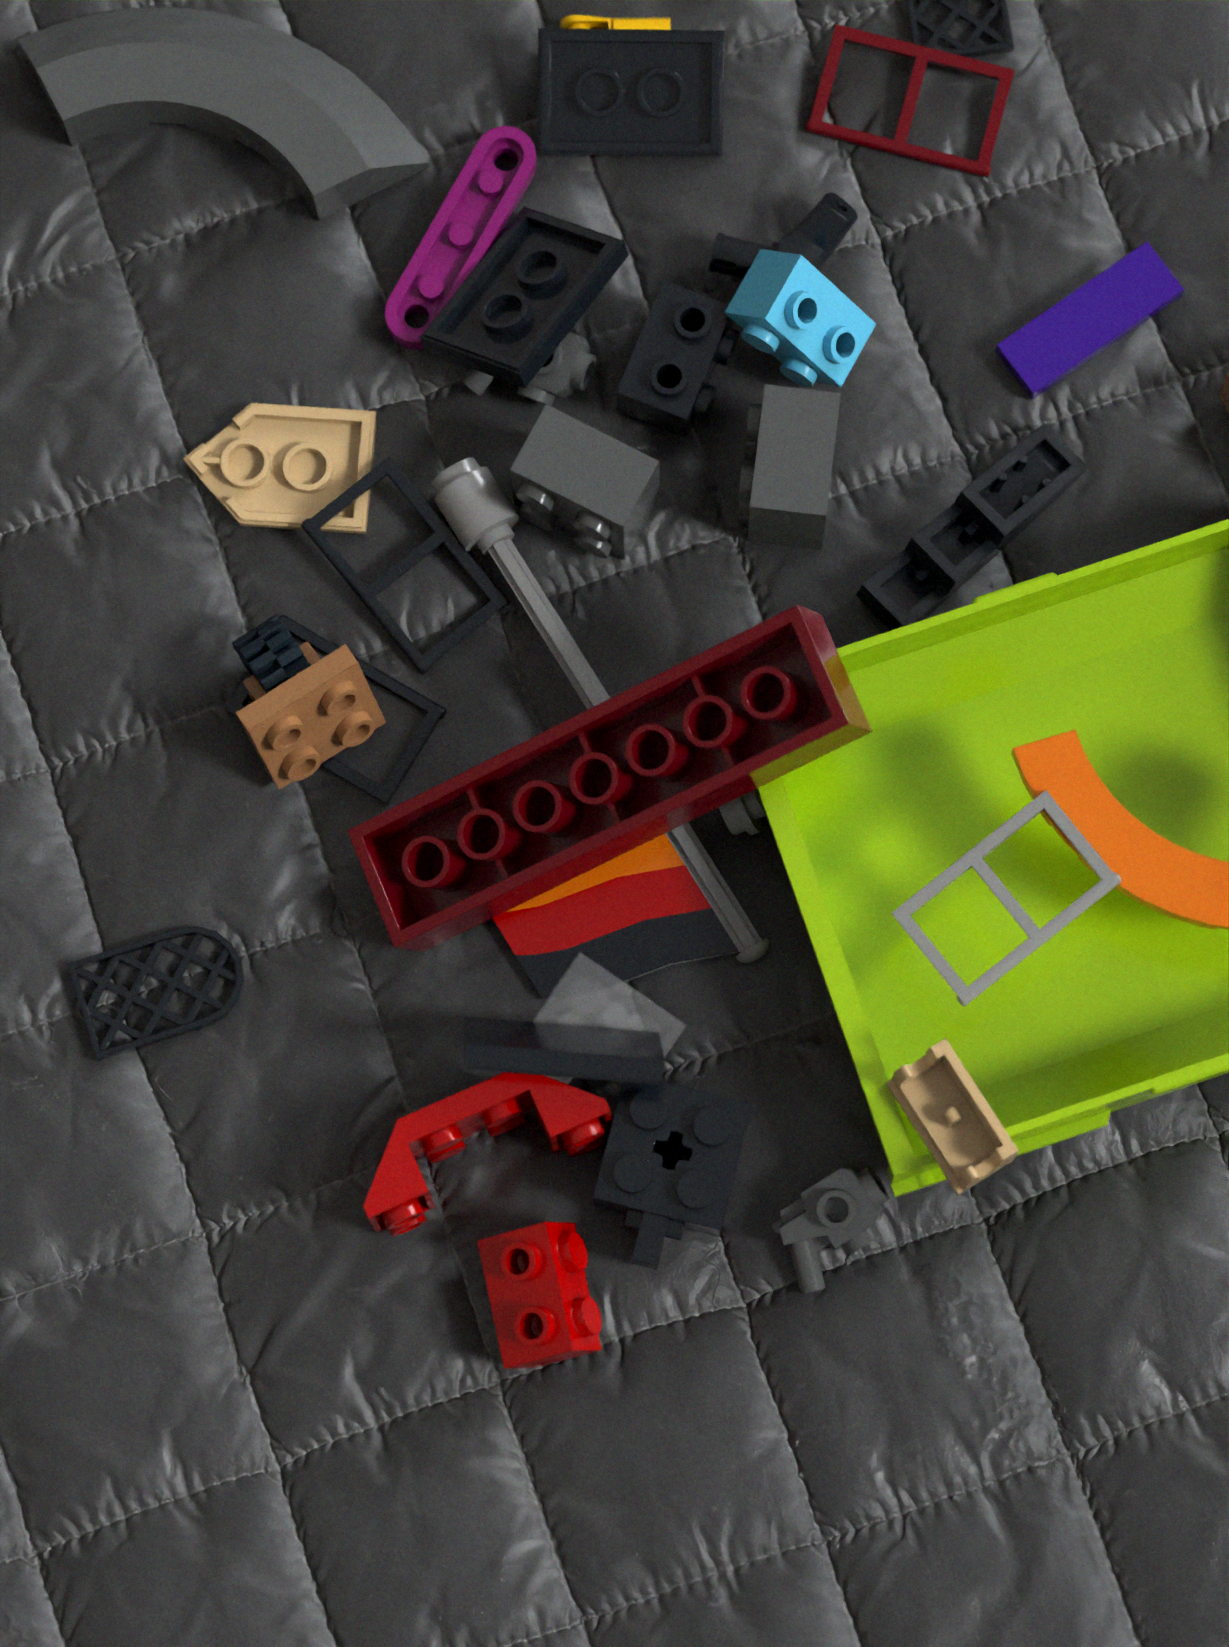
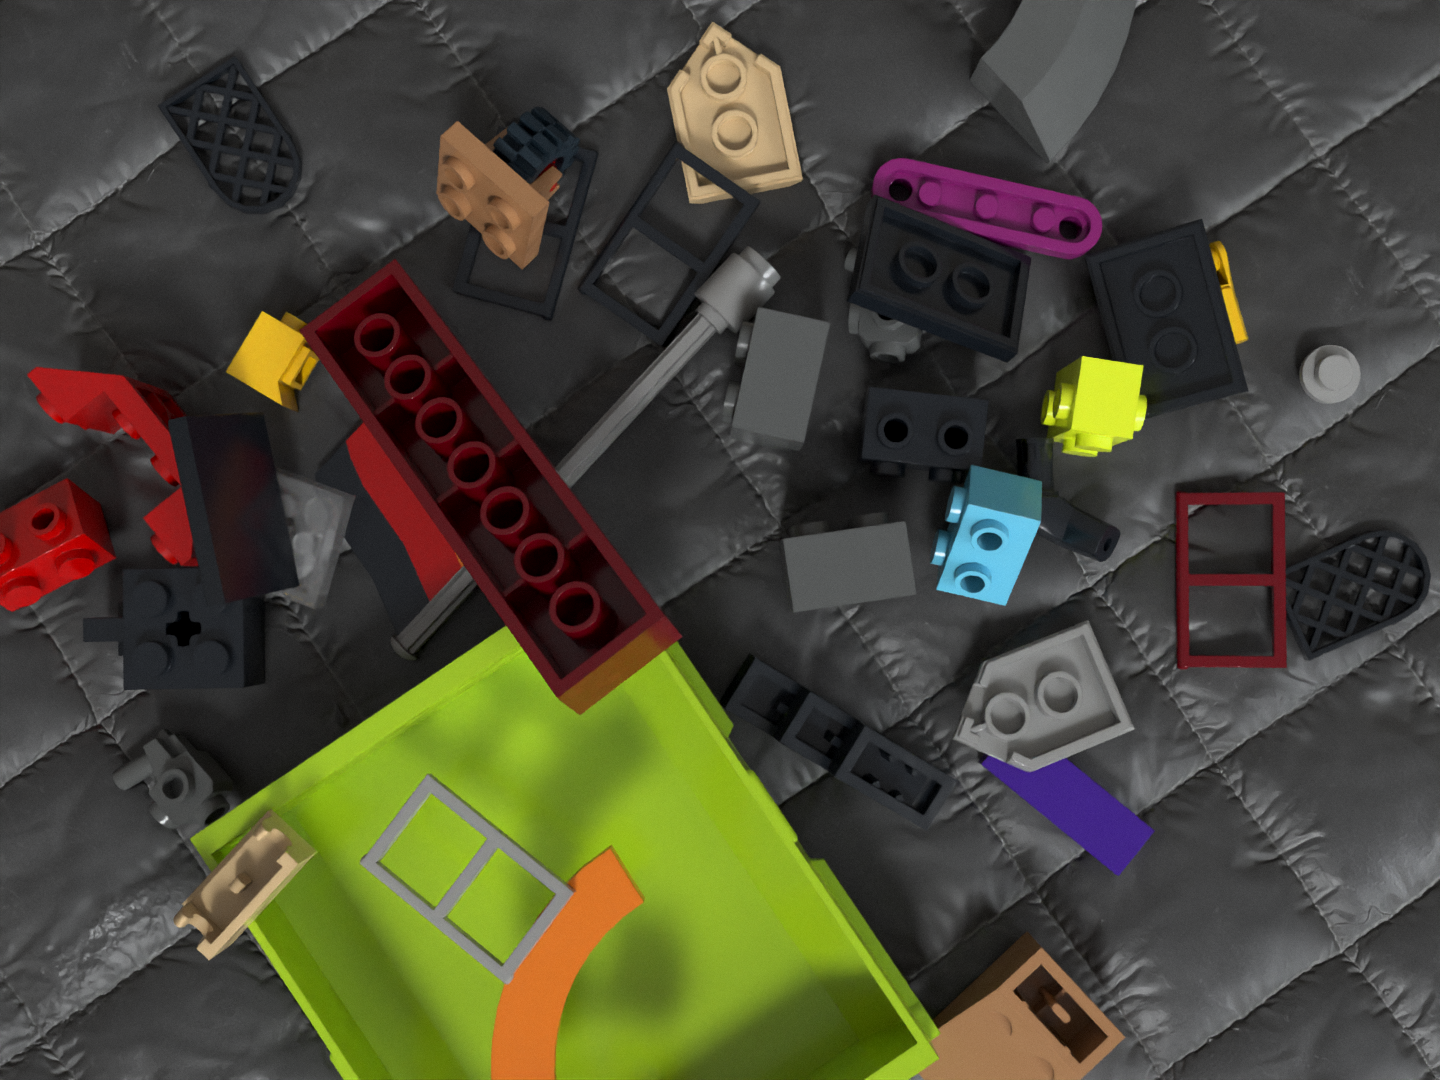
camera: 75 degrees right, 10 degrees up
none -> yellow window [226,311,319,412]
none -> light grey tile [952,620,1135,773]
none -> neon yellow brick [1041,356,1147,457]

